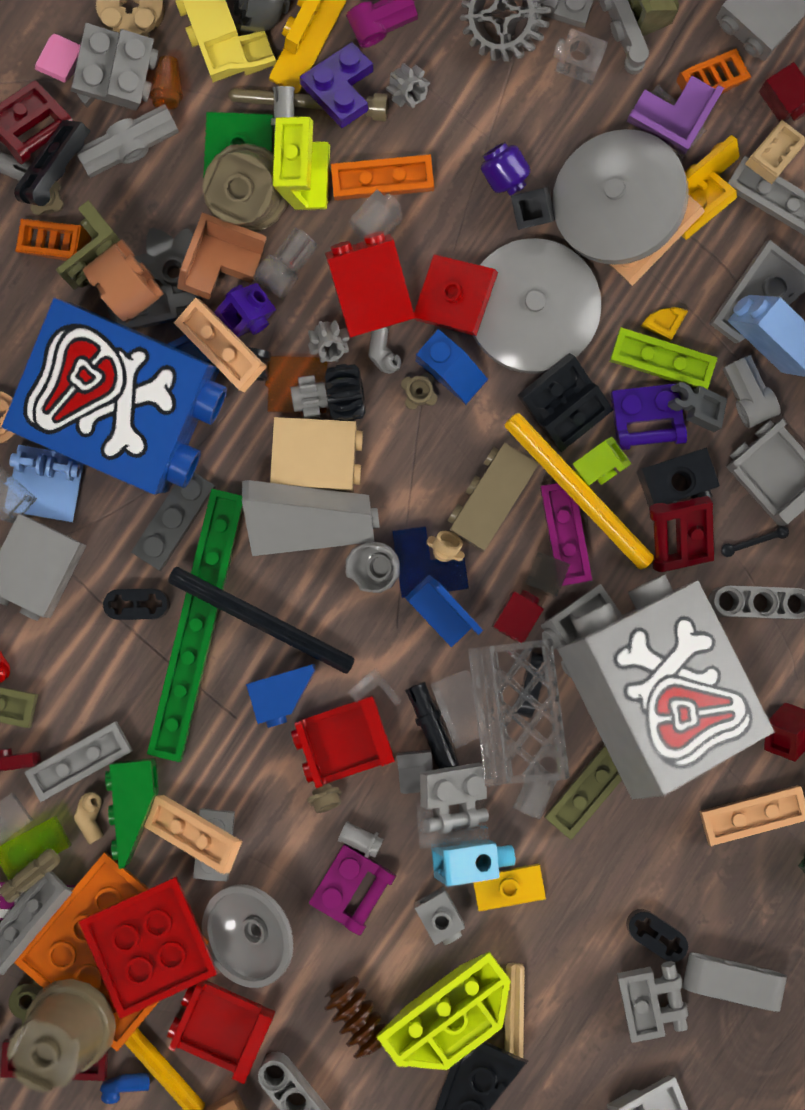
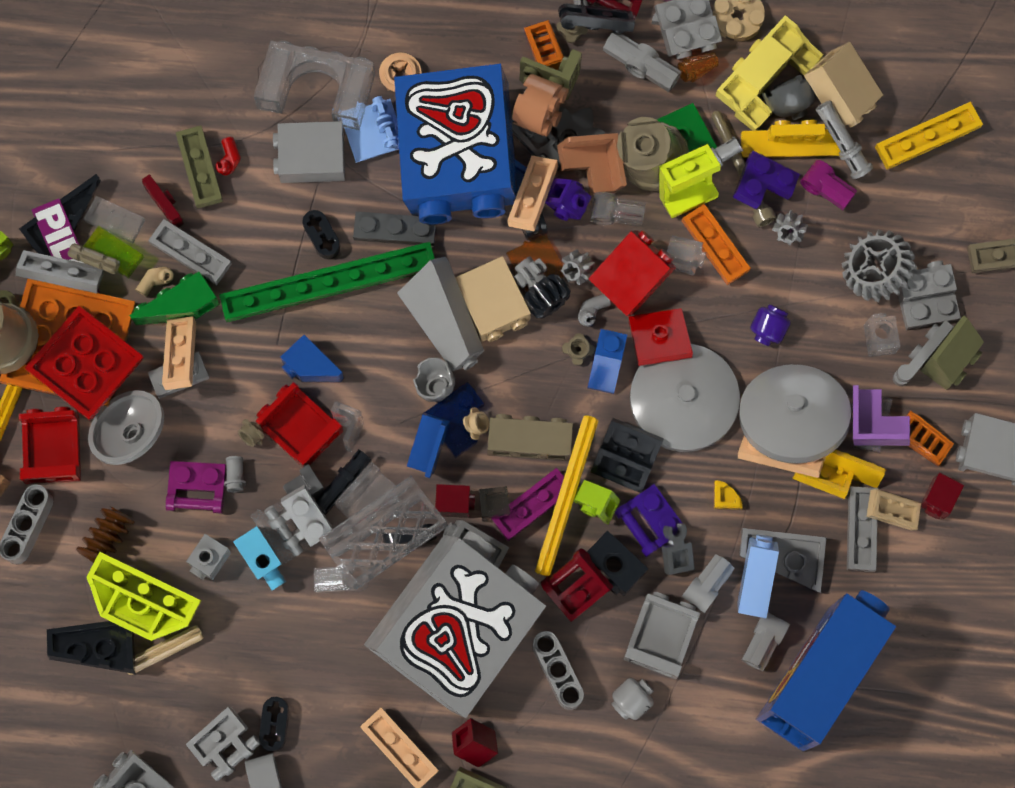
camera: 60 degrees right, 10 degrees down
black axle [168,567,355,674] -> none
yellow plate [473,863,546,911] -> none
black brick [511,186,555,230] -> none
olive plate [544,744,622,840] -> none
lime plate [609,327,718,389] -> none
black hinge [720,526,789,557] -> none

